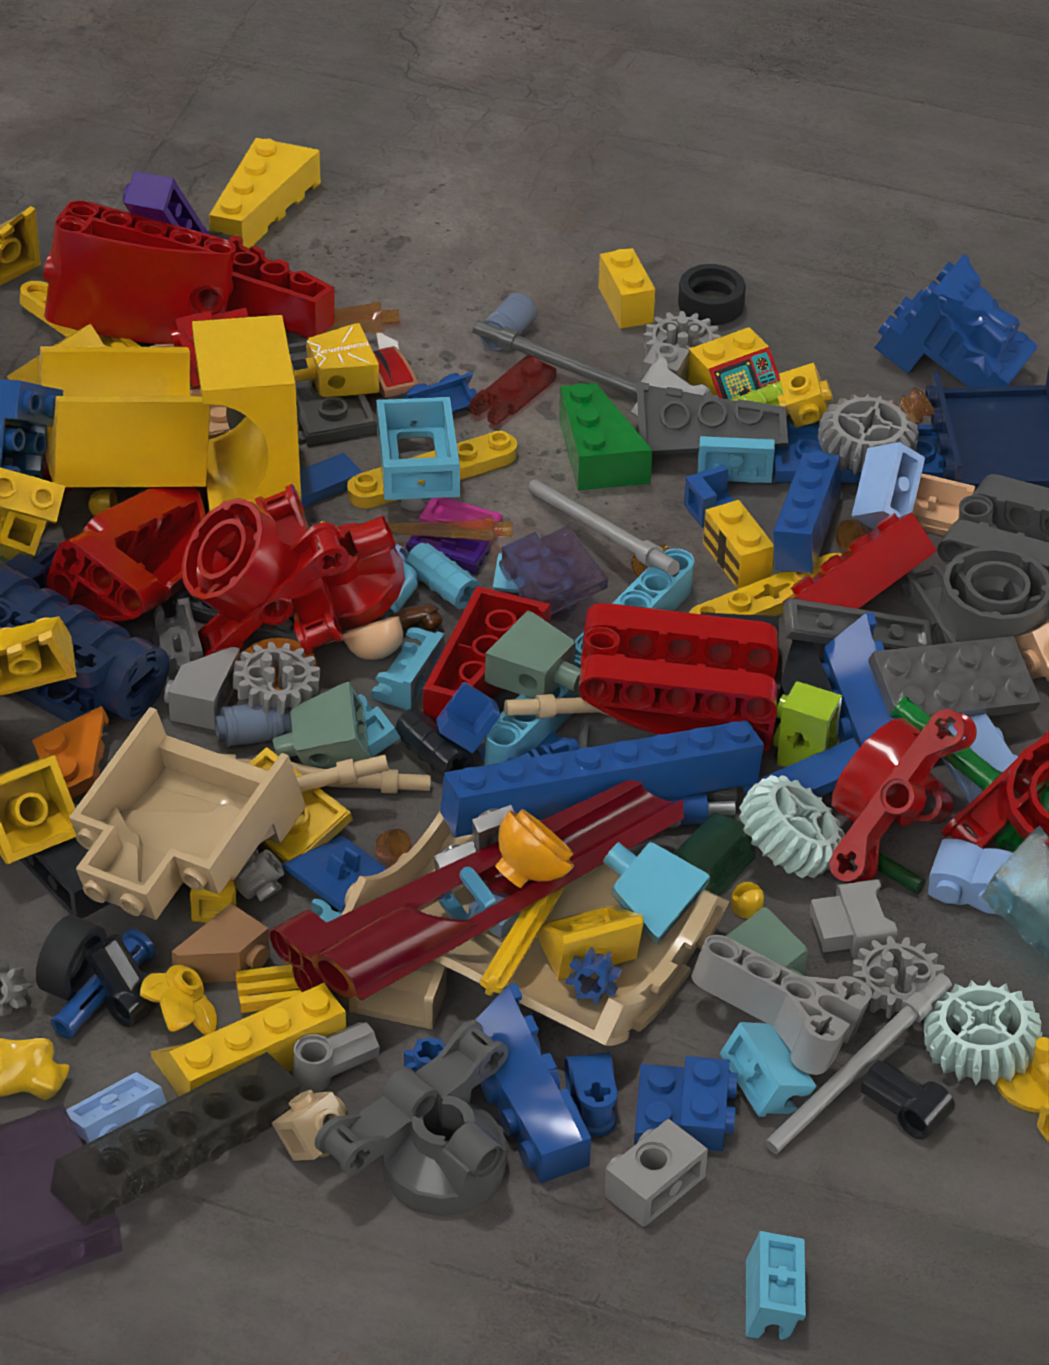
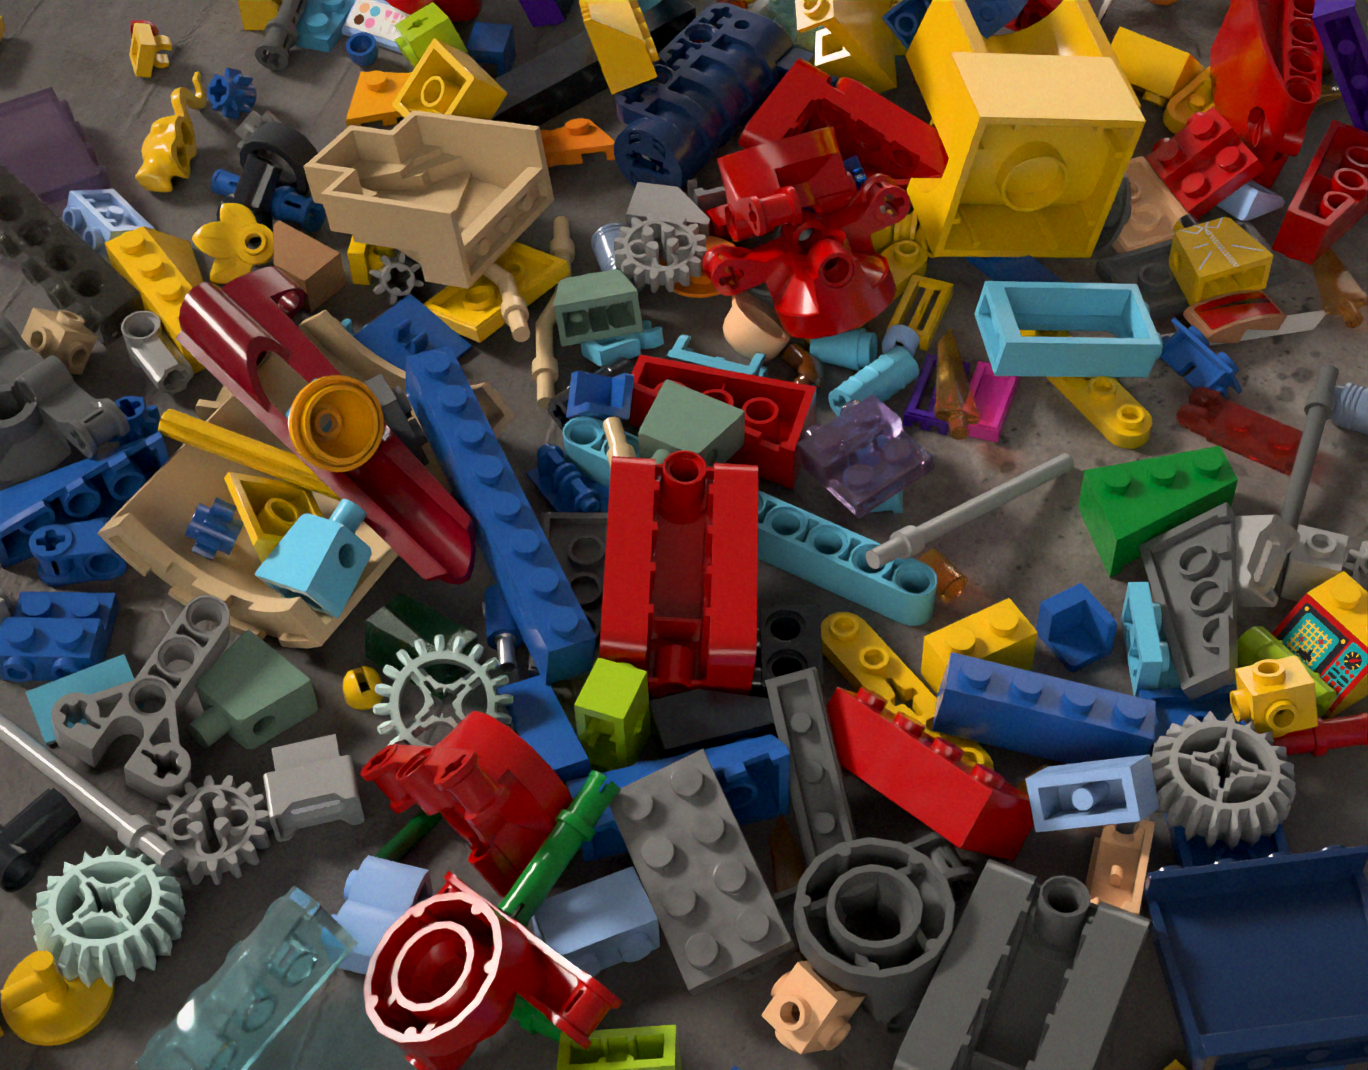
camera: 90 degrees right, 5 degrees up
clear orange bush [899,387,934,425] -> none

